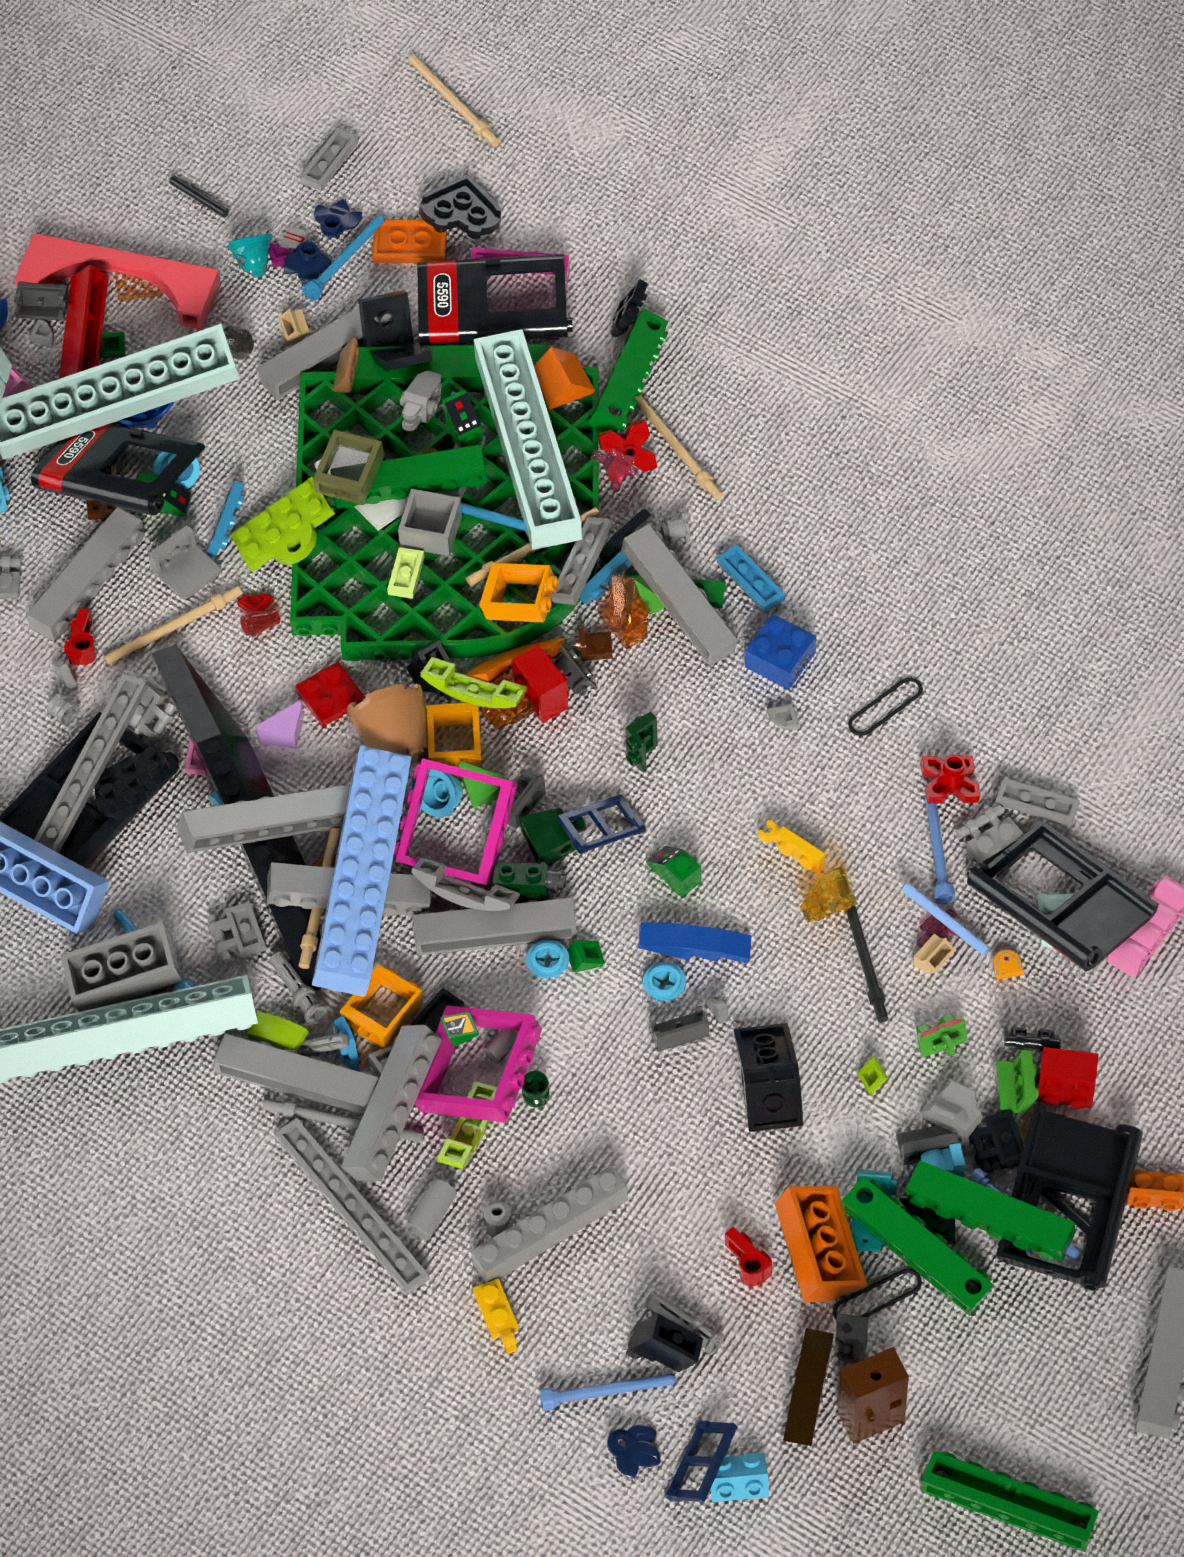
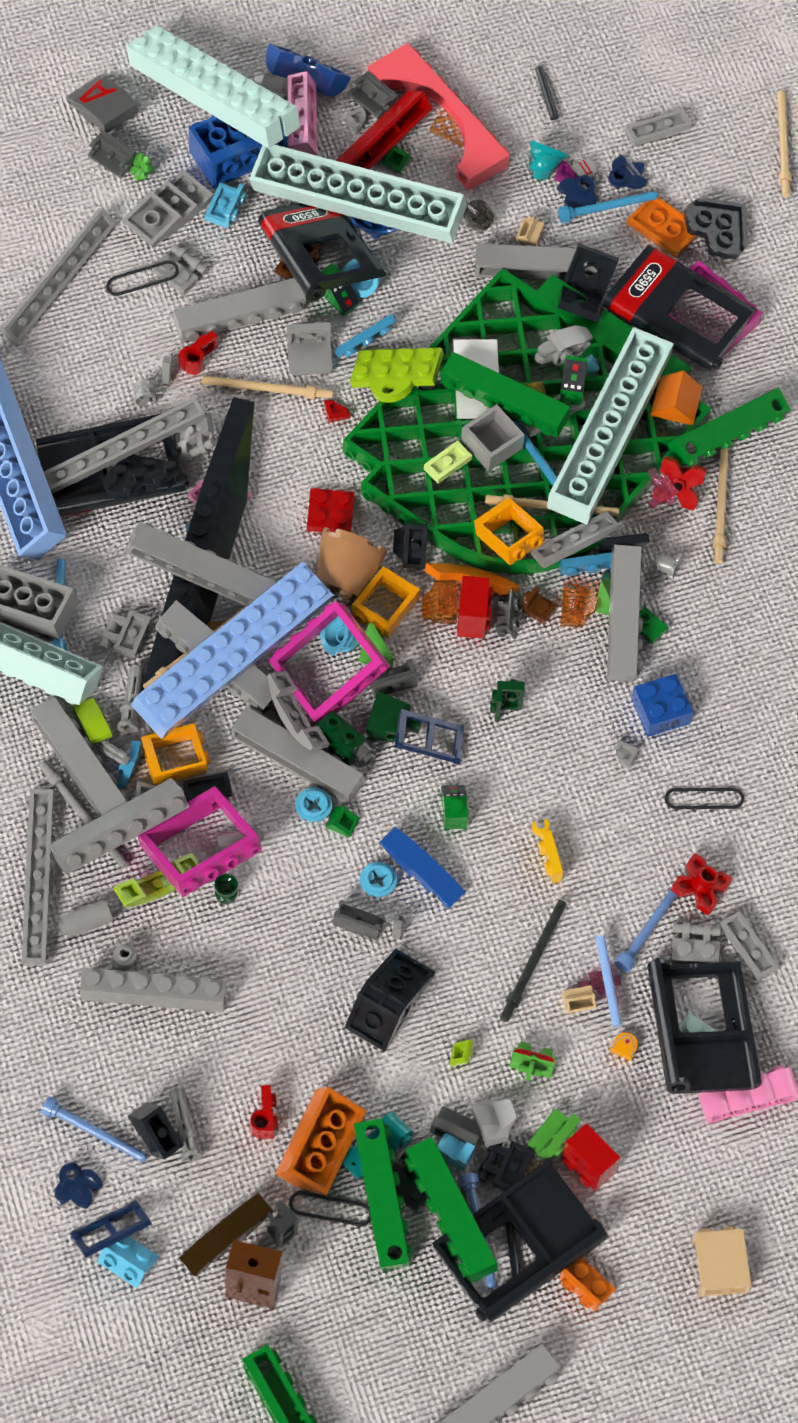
camera: 30 degrees right, 5 degrees up
clear red cone [240,609,280,637] -> none
lavender slope [255,701,304,748] -> none
olive window [313,430,384,505] -> none
medium nougat slope [333,338,359,393] -> none
lime slope [421,657,527,709] -> none
slope [440,1012,479,1047] -> none
yellow plate [472,1278,519,1354] -> none
clear orange slope [609,575,635,632] -> none
black plate [610,279,648,337] -> none
dark azure plate [717,544,785,613] -> none
clear yellow slope [800,866,858,923] -> none
black plate [1004,1027,1061,1051] -> none

